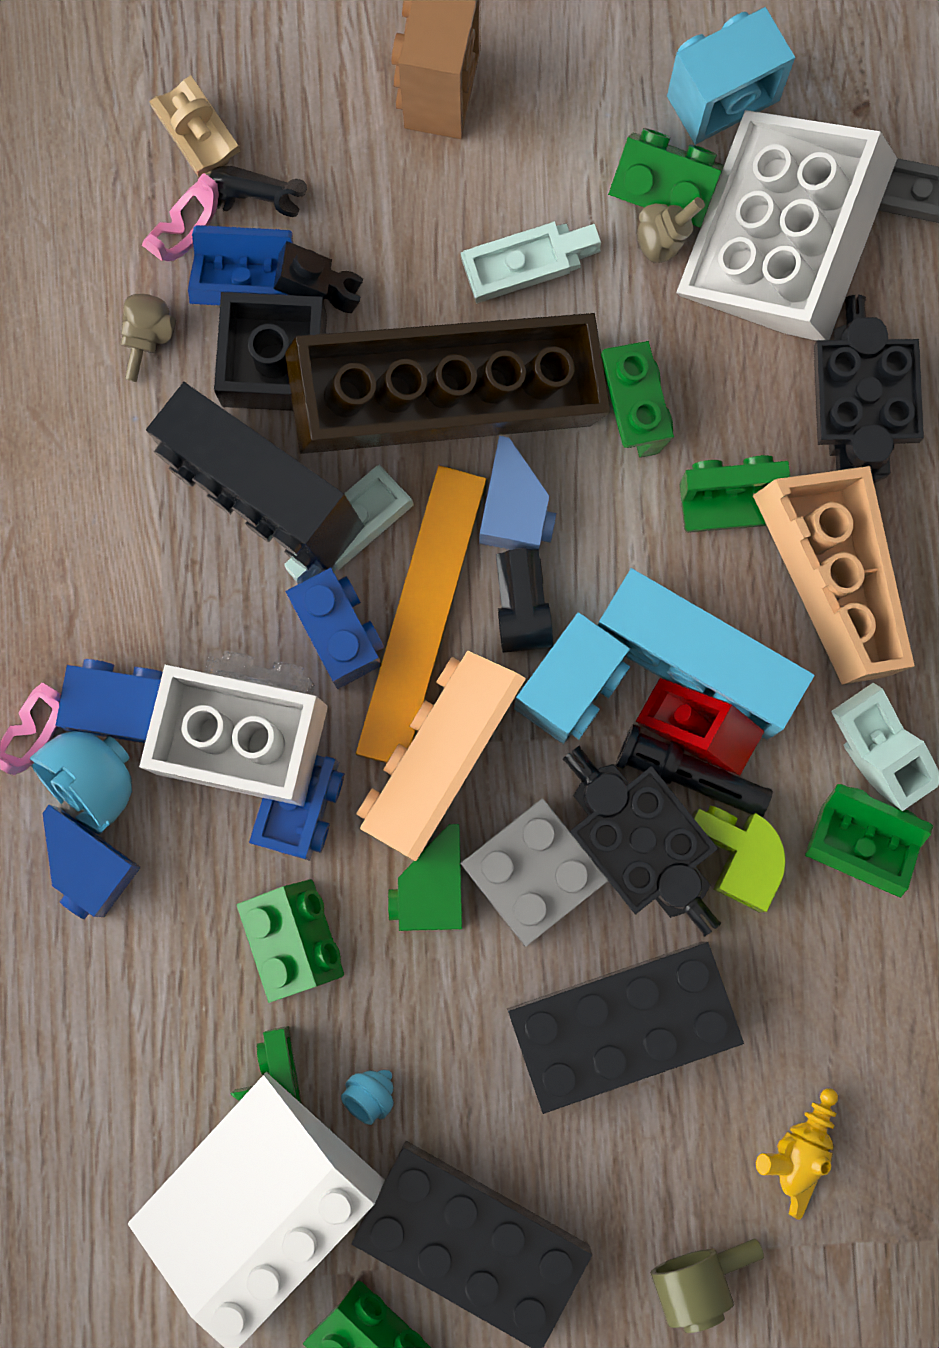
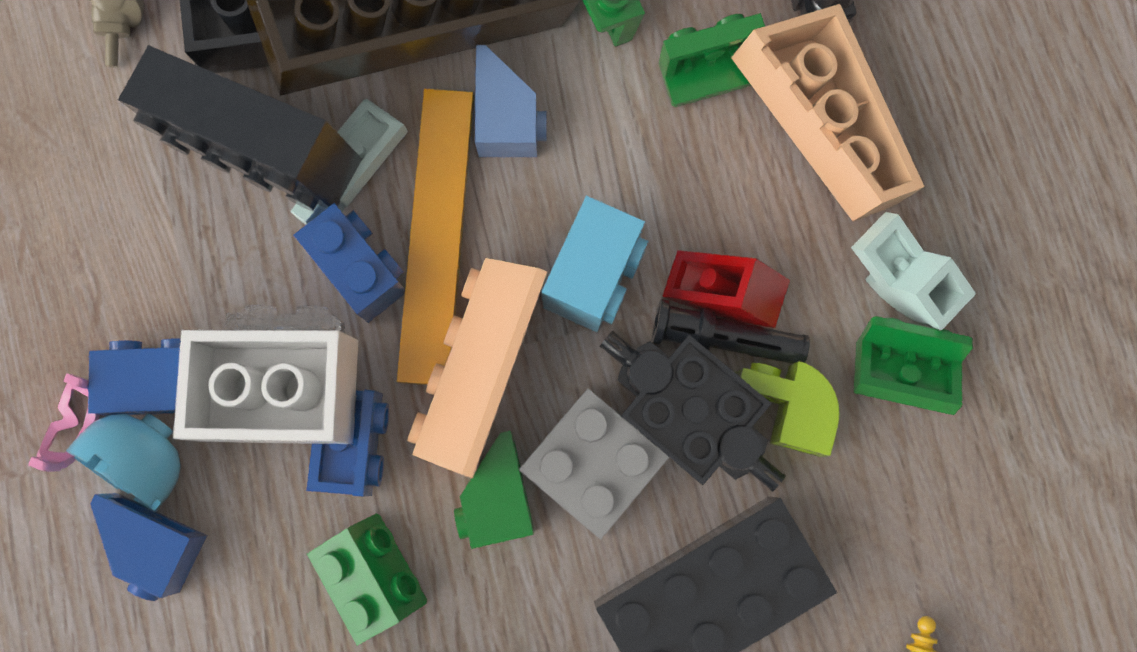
camera: 15 degrees left, 0 degrees up
black piece [496,548,553,653] -> none
medium azure brick [597,568,815,740] -> none

